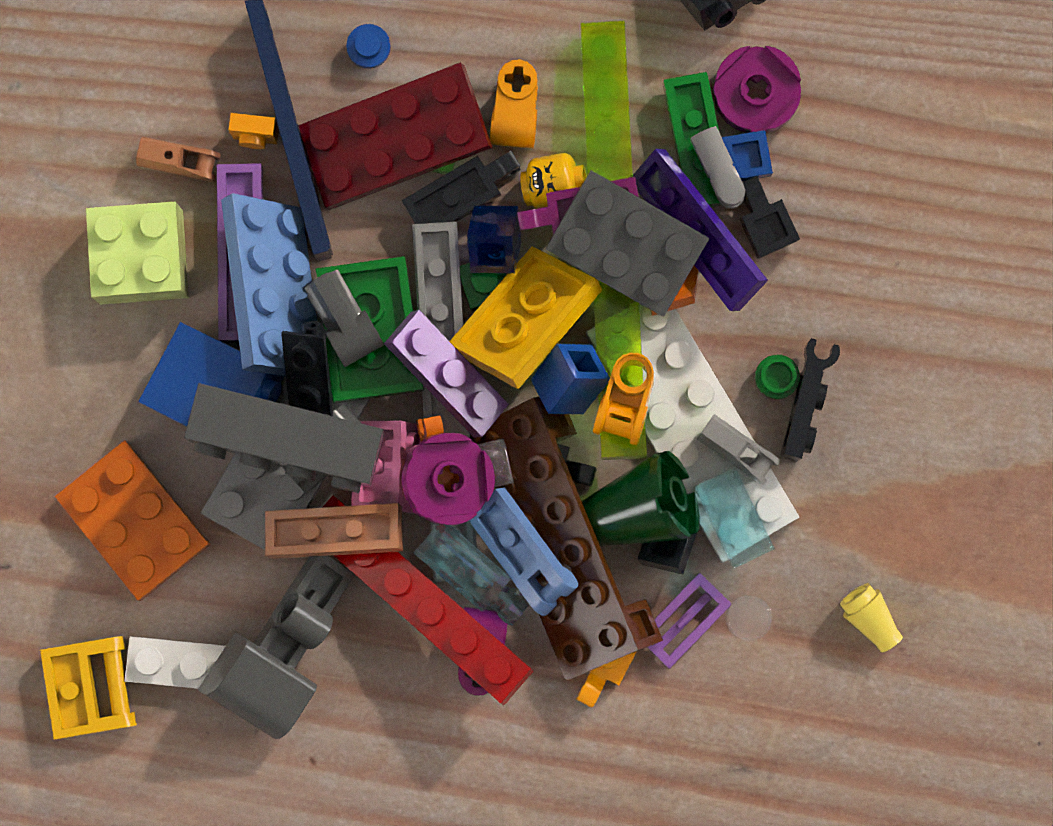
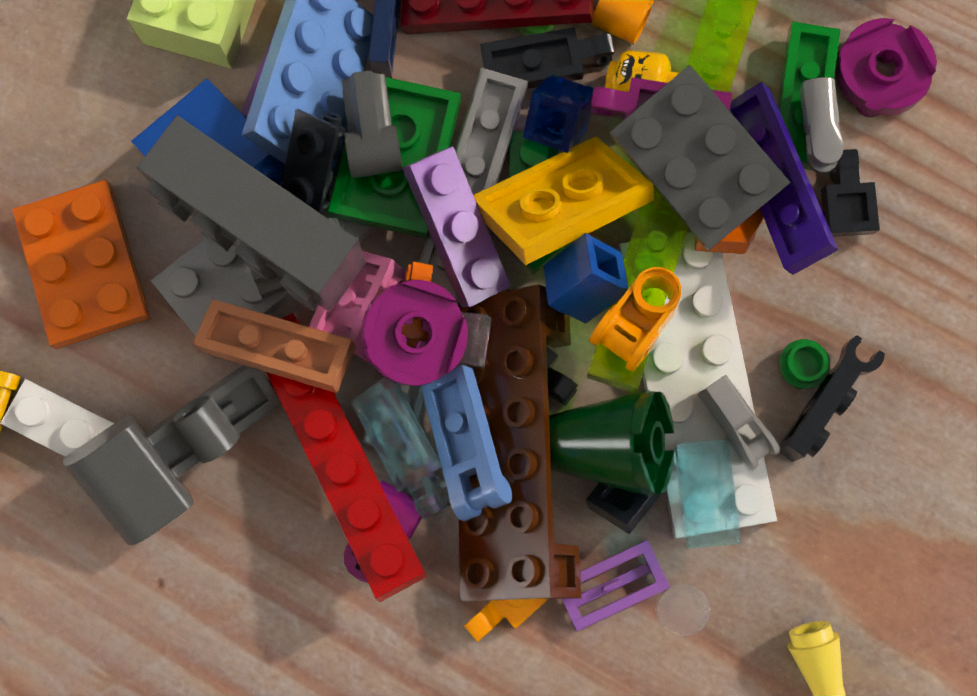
camera: 25 degrees right, 5 degrees down
blue plate [722,130,773,181] -> none

